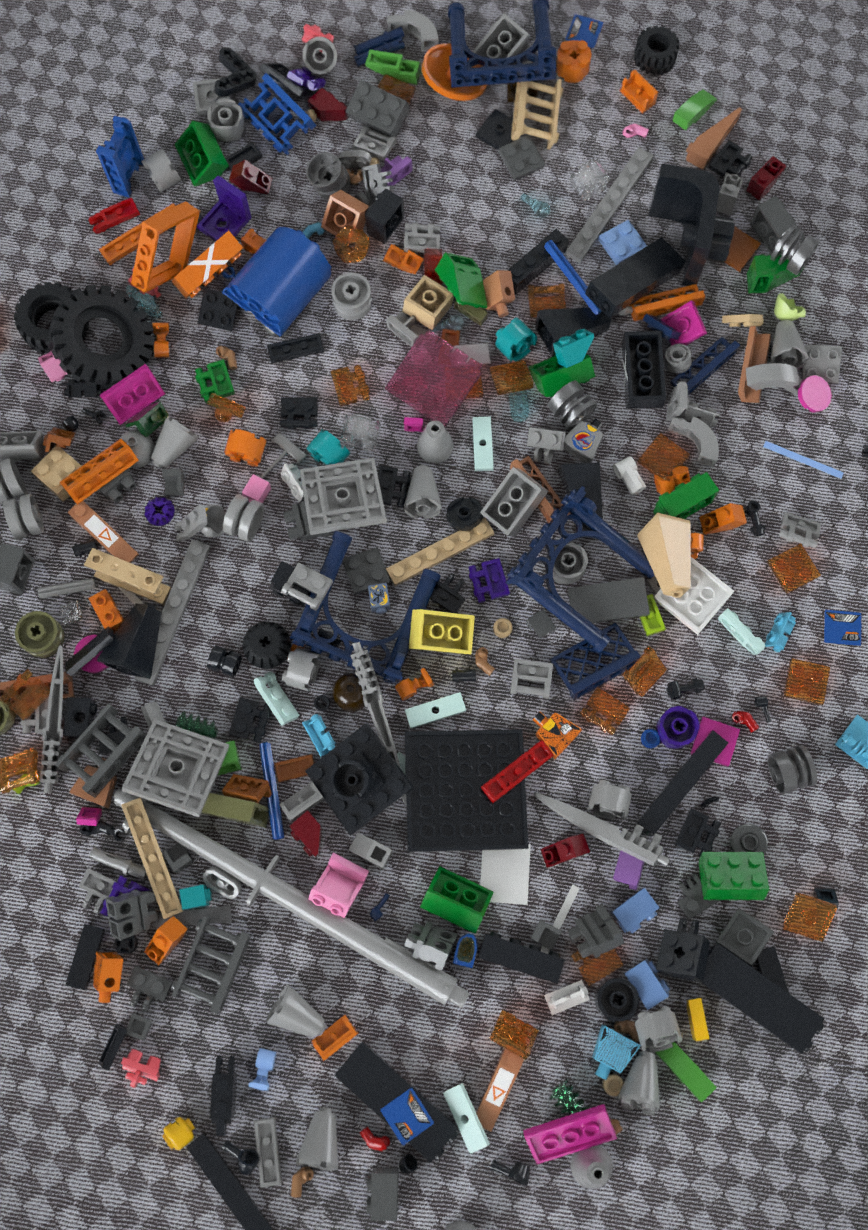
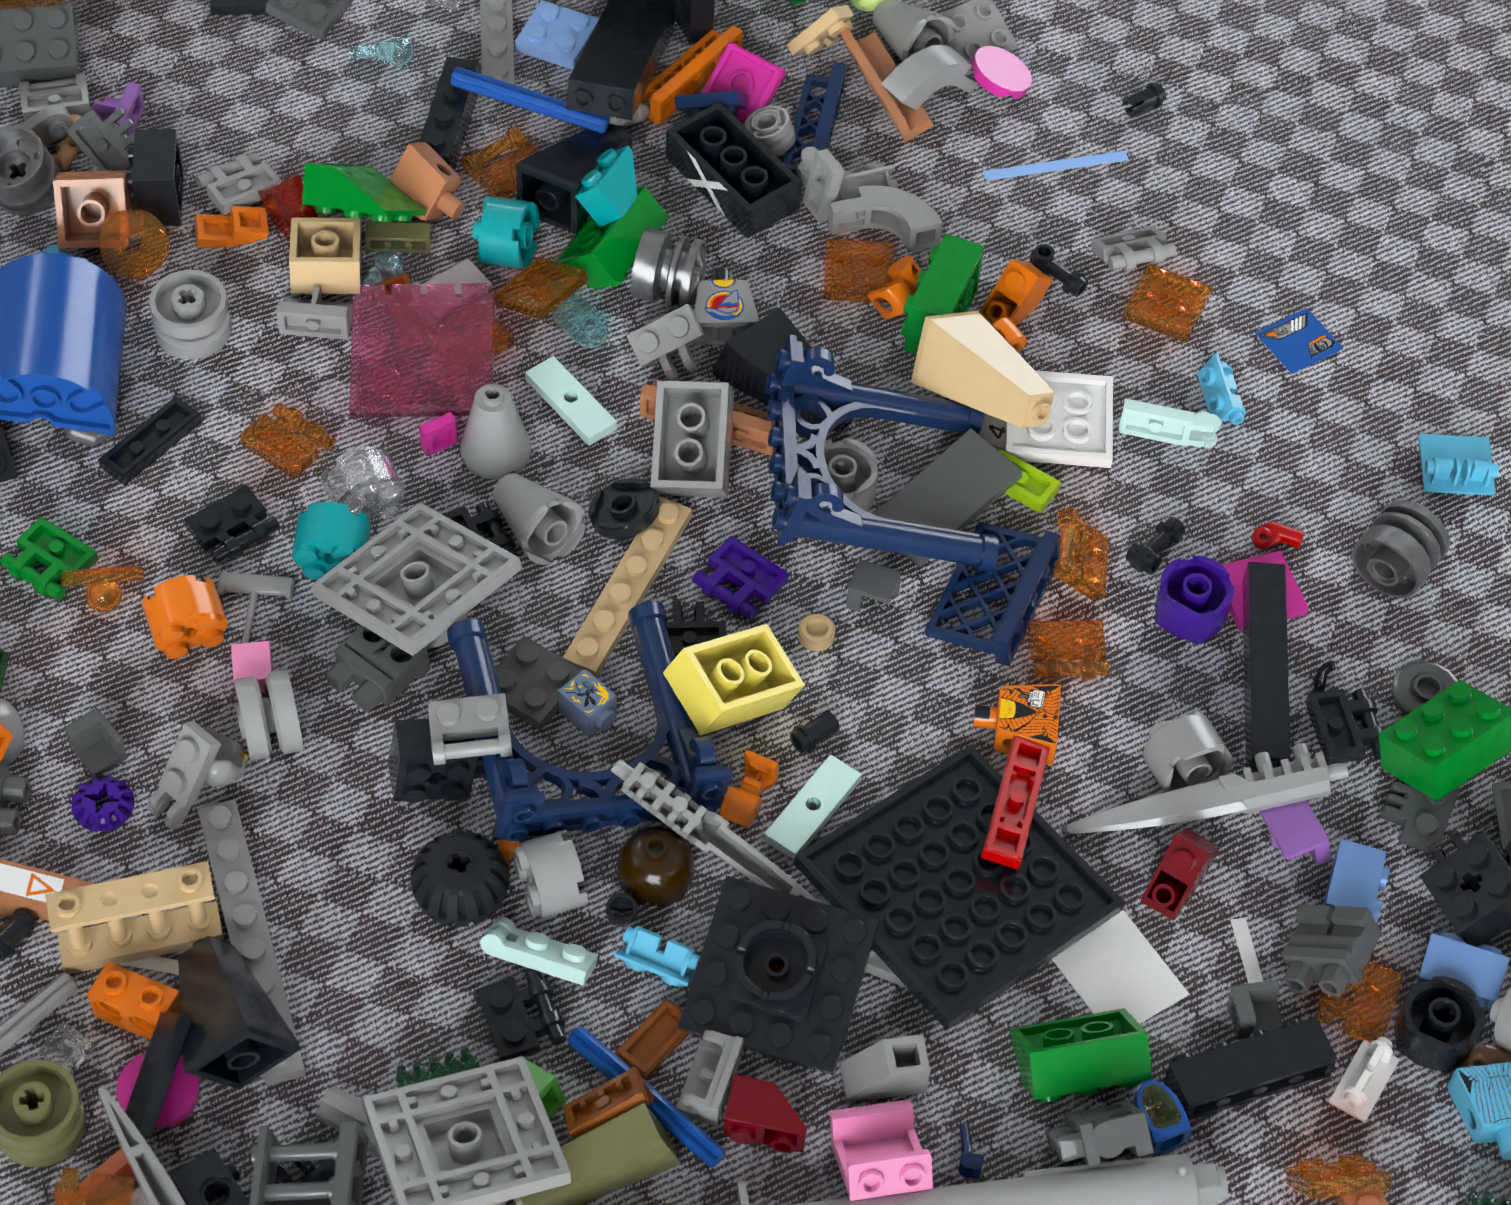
camera: 40 degrees left, 20 degrees down
light grey cone [151,415,199,469] -> none
black wheel [207,645,242,678] -> none
medium nougat arm [216,346,237,370] -> none
white hinge [280,463,304,503] -> none
medium nougat arm [475,647,495,676] -> none
light grey plate [510,659,553,699] -> none
white piece [613,456,646,495] -> none
blue plate [641,729,660,749] -> none
black hand [755,696,771,723] -> none
clear orange plate [783,658,830,706] -> none

